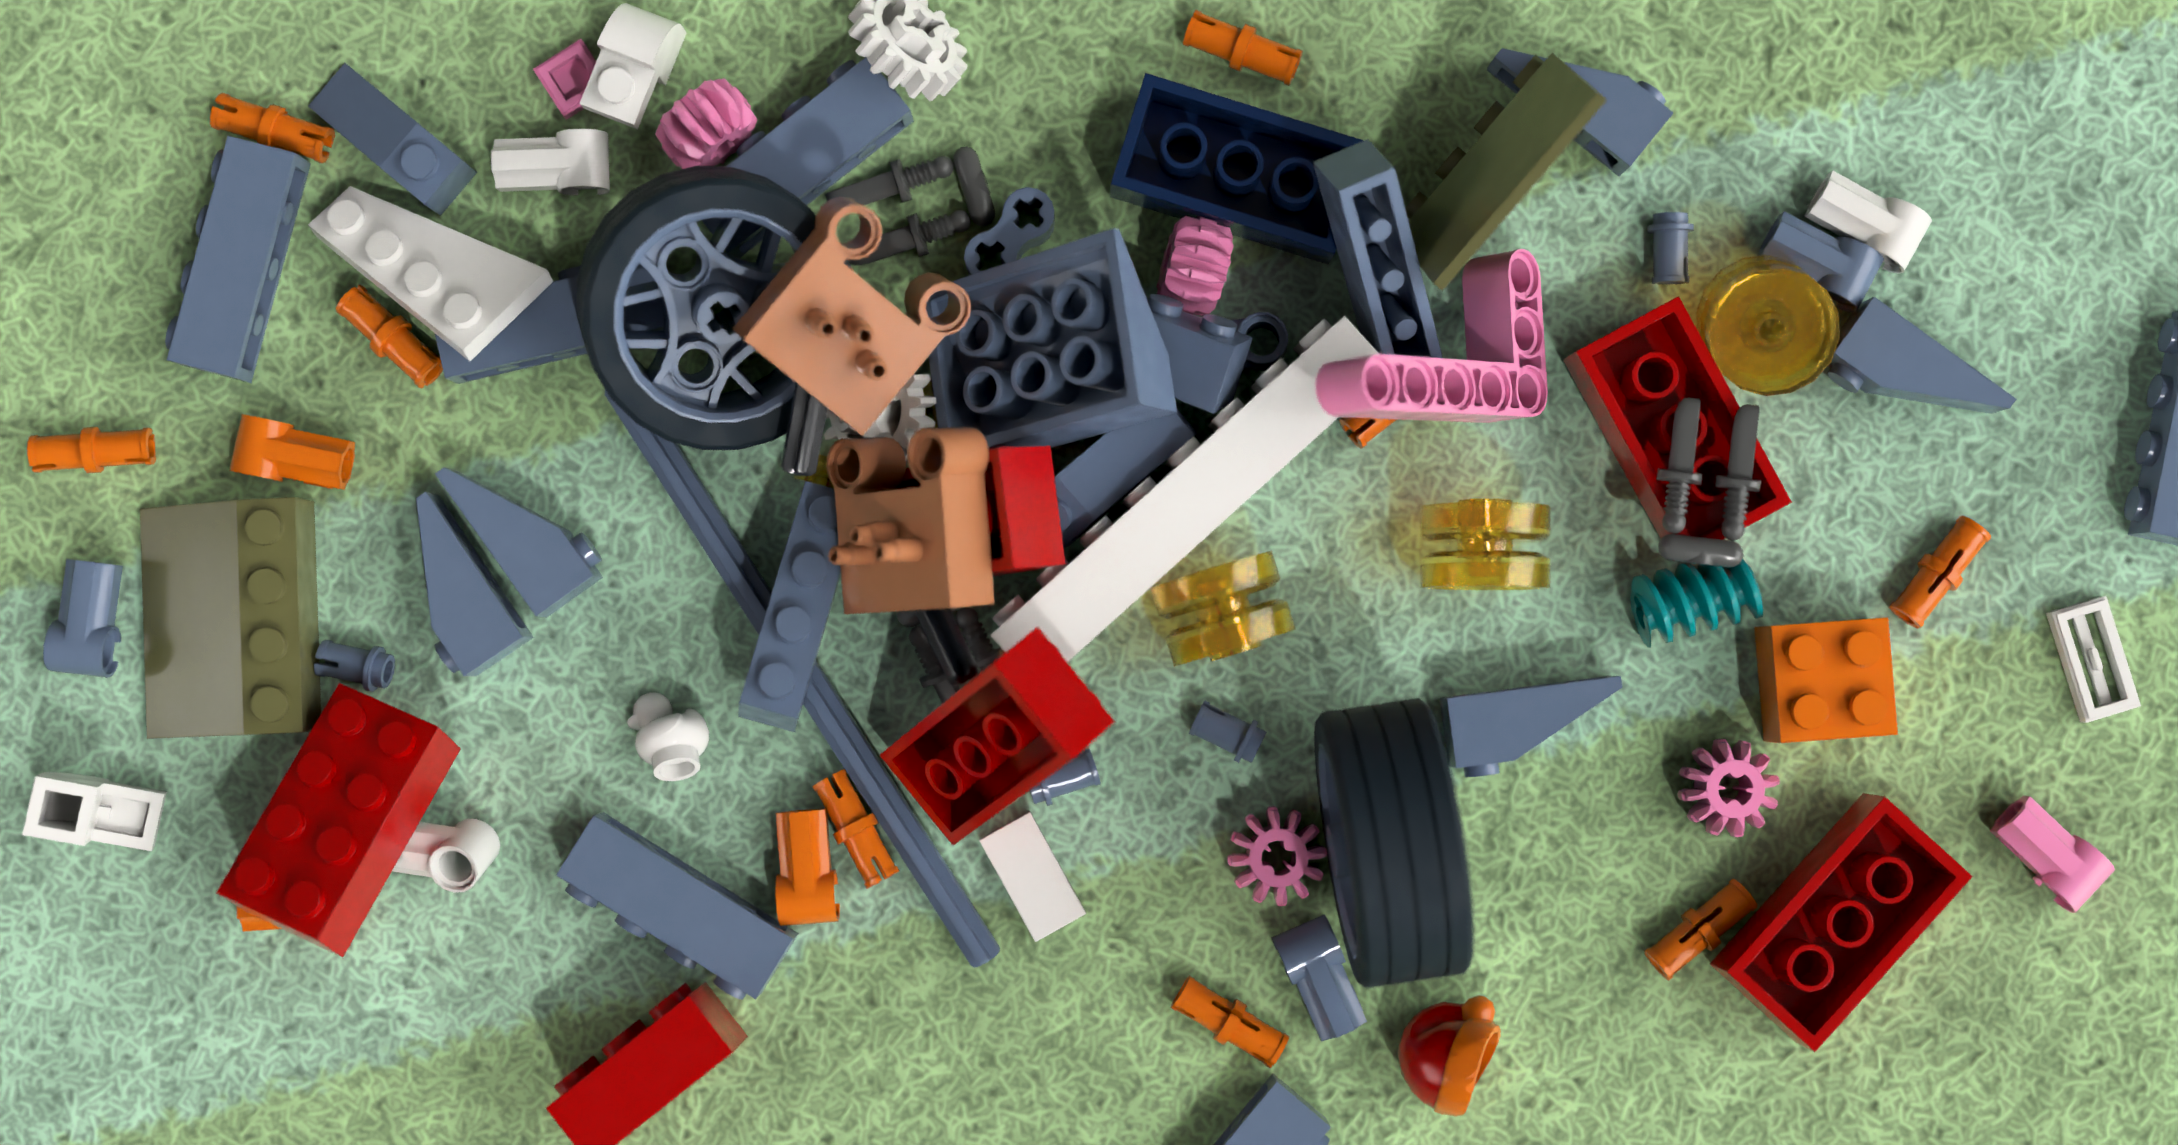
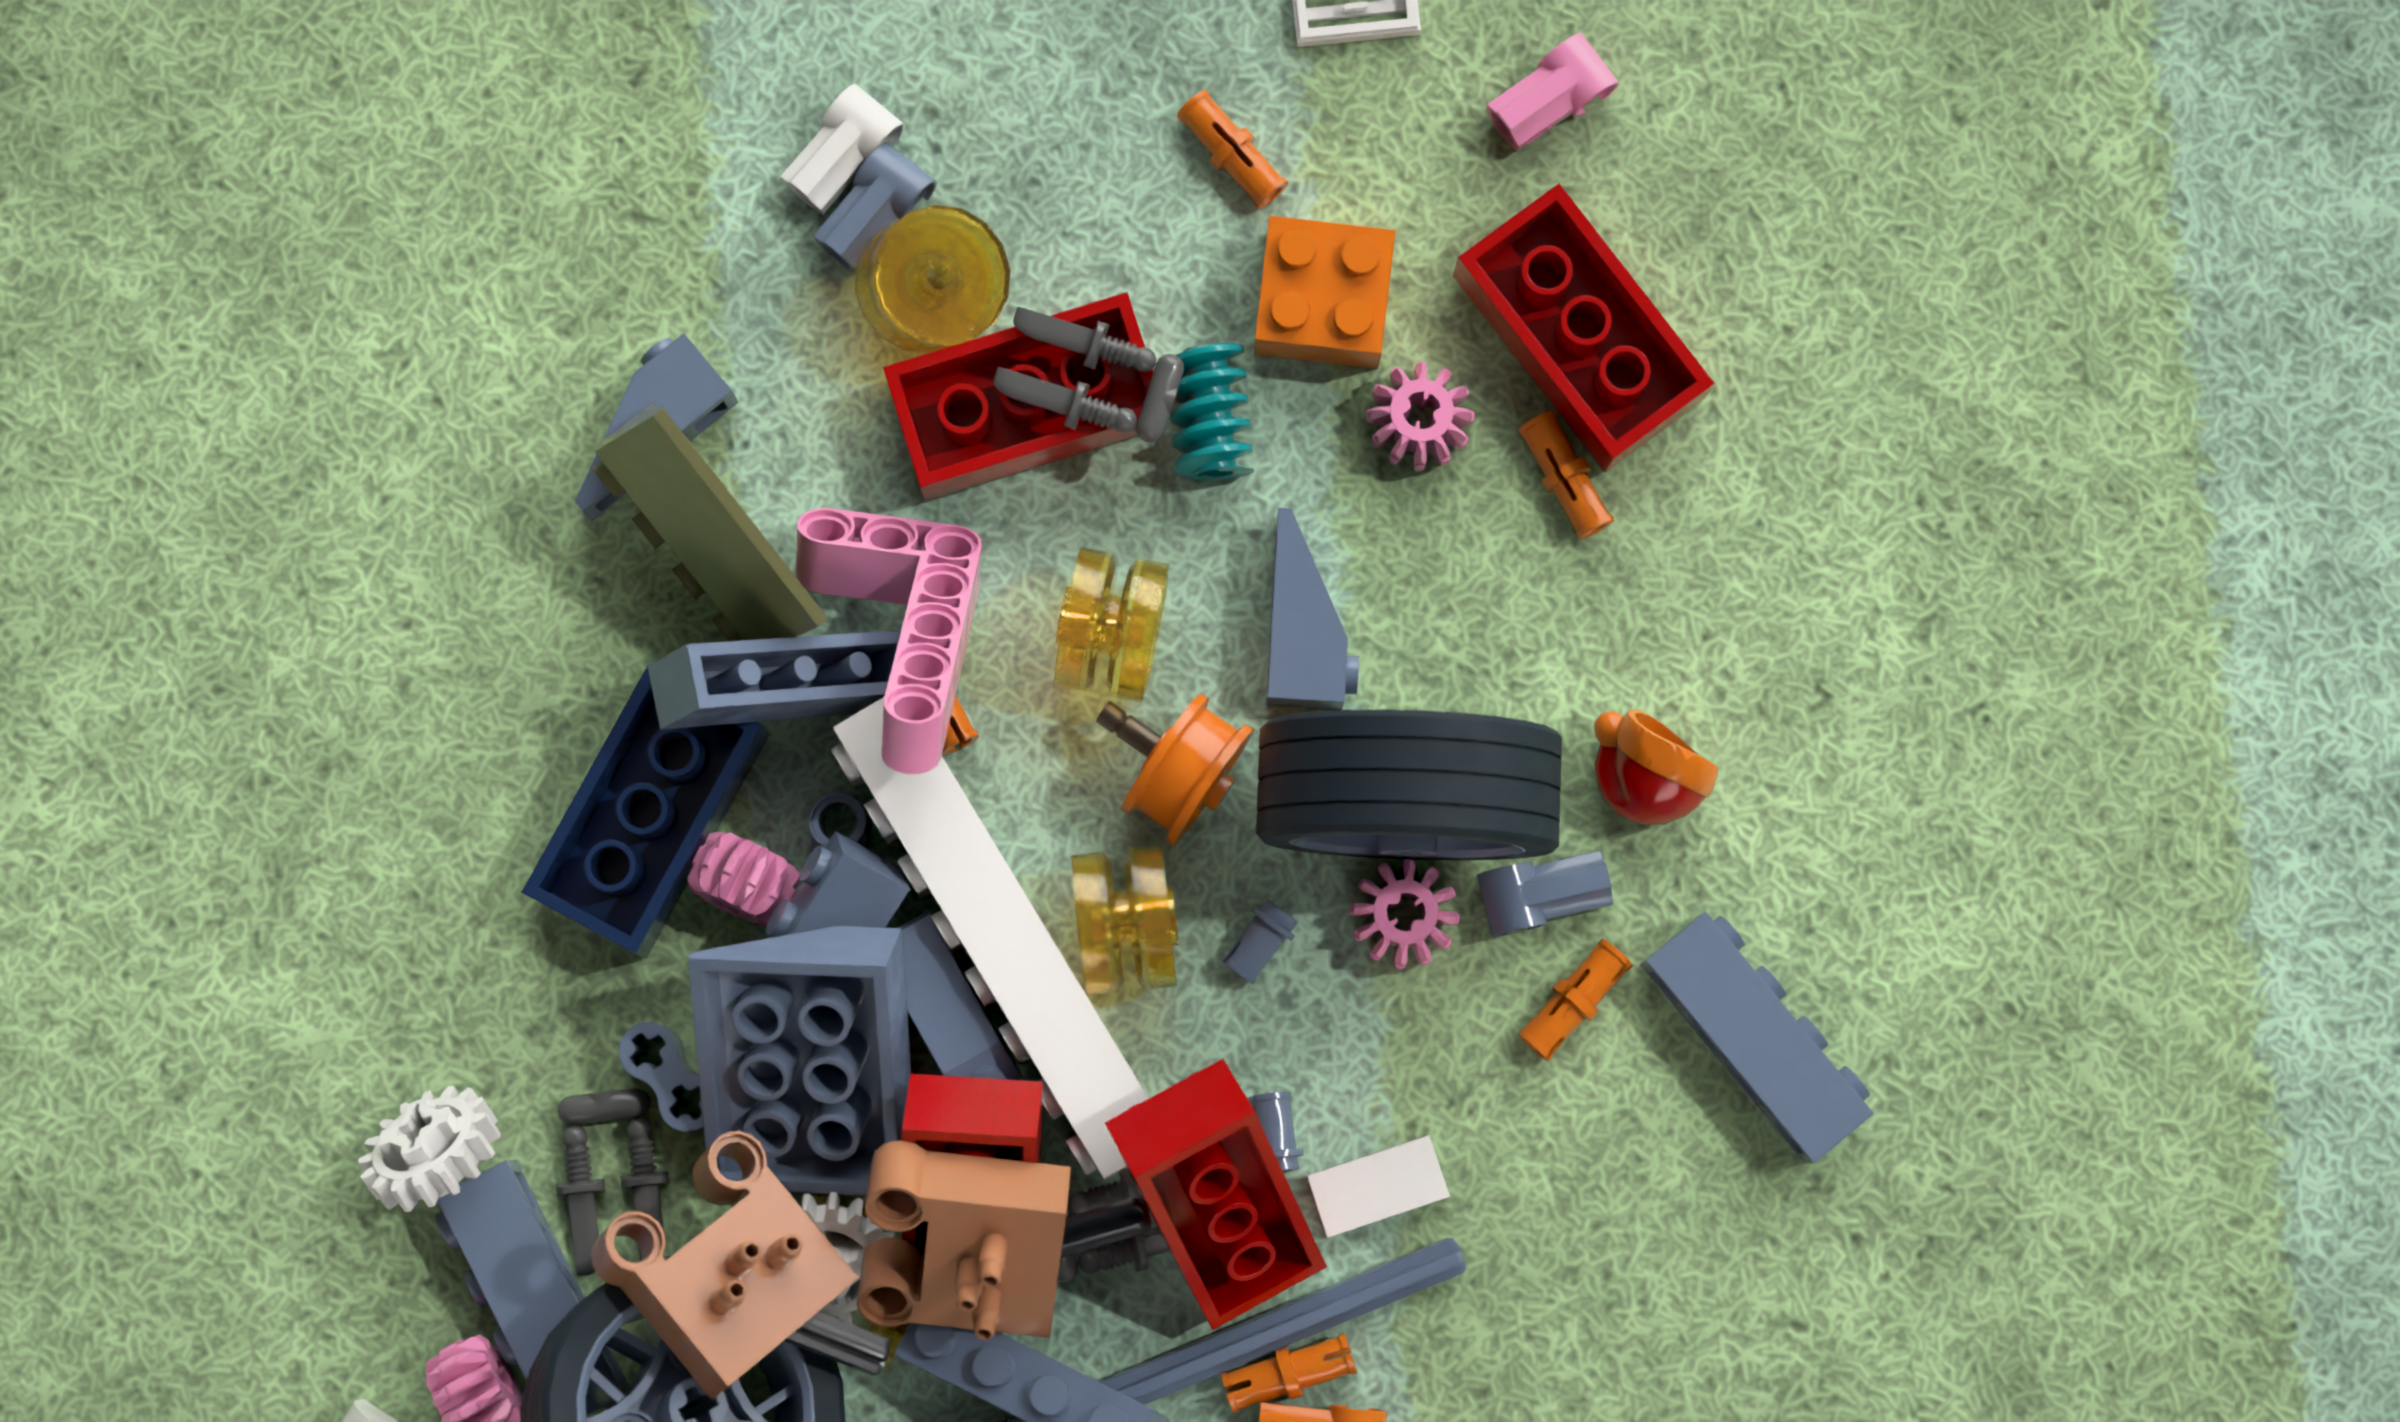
camera: 75 degrees left, 5 degrees down
orange pin [1183,10,1303,86] -> none
sand blue pin [1647,212,1694,284] -> none
sand blue slope [1819,297,2016,414] -> none
none -> orange wheel [1095,693,1254,846]

